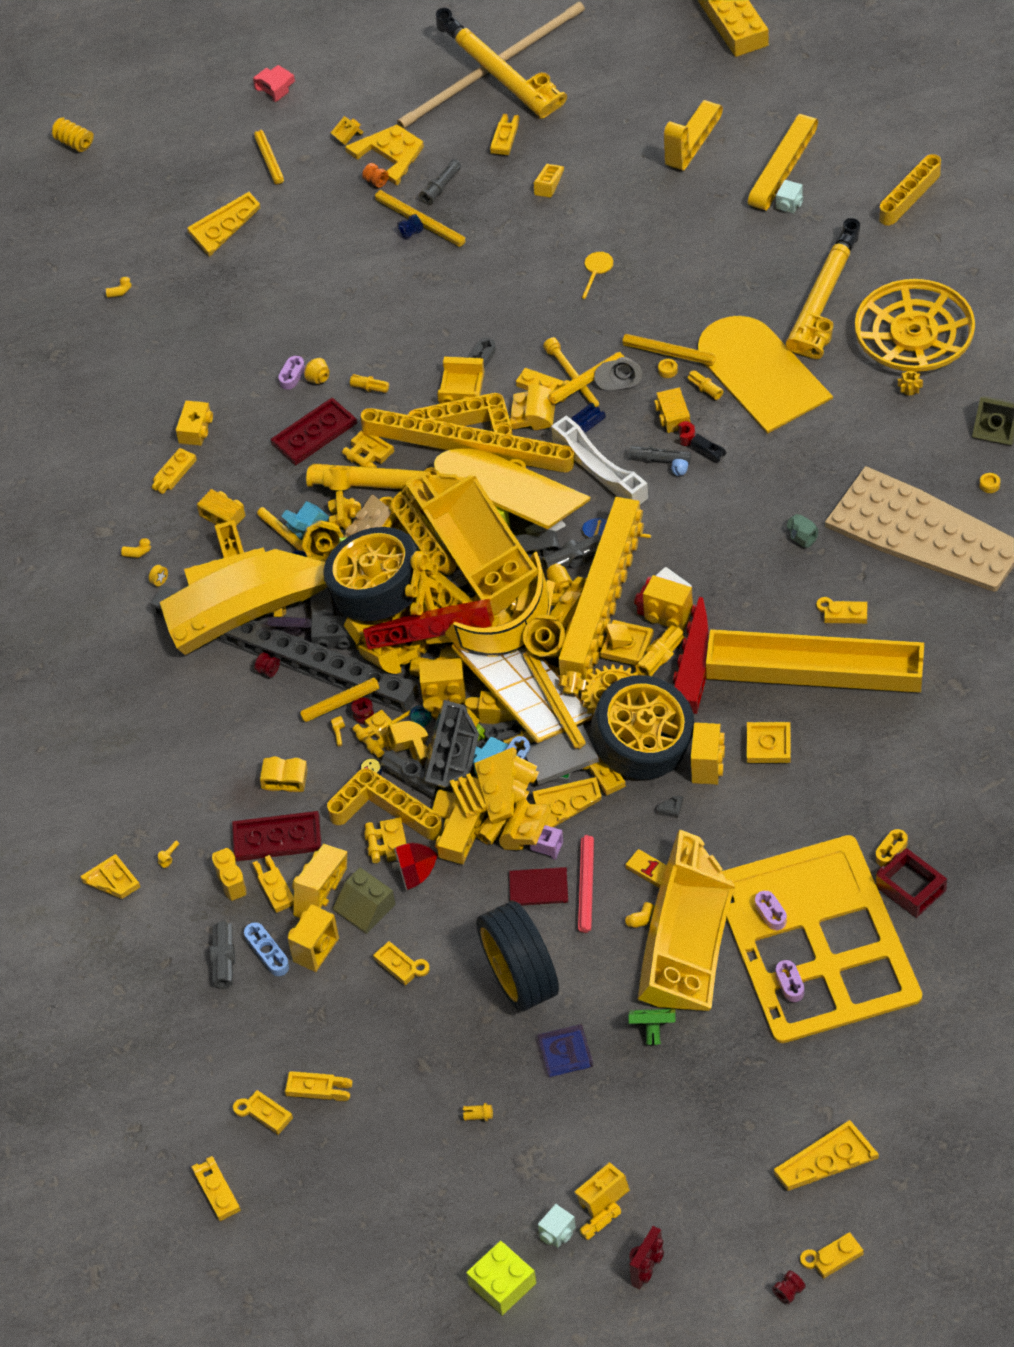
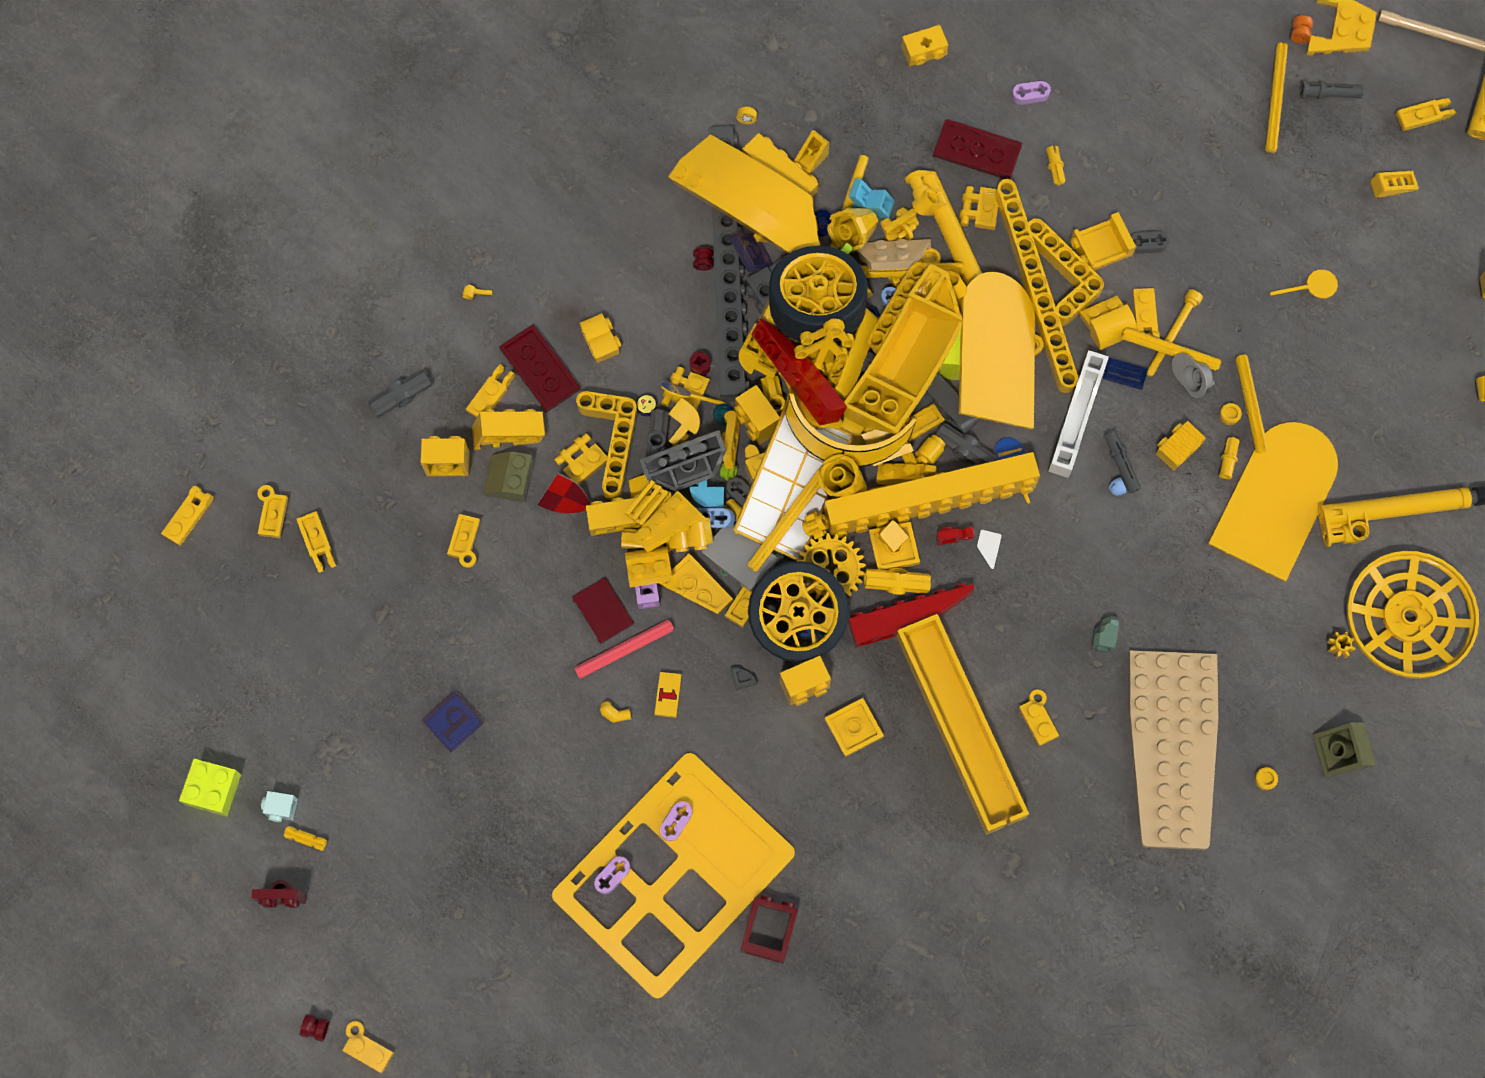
camera: 55 degrees right, 20 degrees up
yellow wing [80,854,140,899] -> none
yellow arm [121,538,151,558] -> none
yellow hinge [152,448,197,494] -> none
yellow brick [197,489,245,526] -> none
yellow brick [212,848,247,901] -> none
light blue beam [244,923,289,976] -> none
yellow axle [300,678,380,722] -> none
yellow cone [304,358,330,384] -> none
yellow hand [331,716,345,747] -> none
clear blue wheel [397,214,423,239] -> none
yellow pin [463,1103,493,1121] -> none
black wheel [476,900,559,1012] -> none
yellow hinge [575,1162,630,1218] -> none
bright green tile [629,1009,676,1045] -> none
yellow slope [638,830,736,1011] -> none
yellow brick [643,575,693,631] -> none
black piece [678,421,727,463] -> none
yellow wing [774,1120,879,1191] -> none
yellow beam [876,829,908,867] -> none

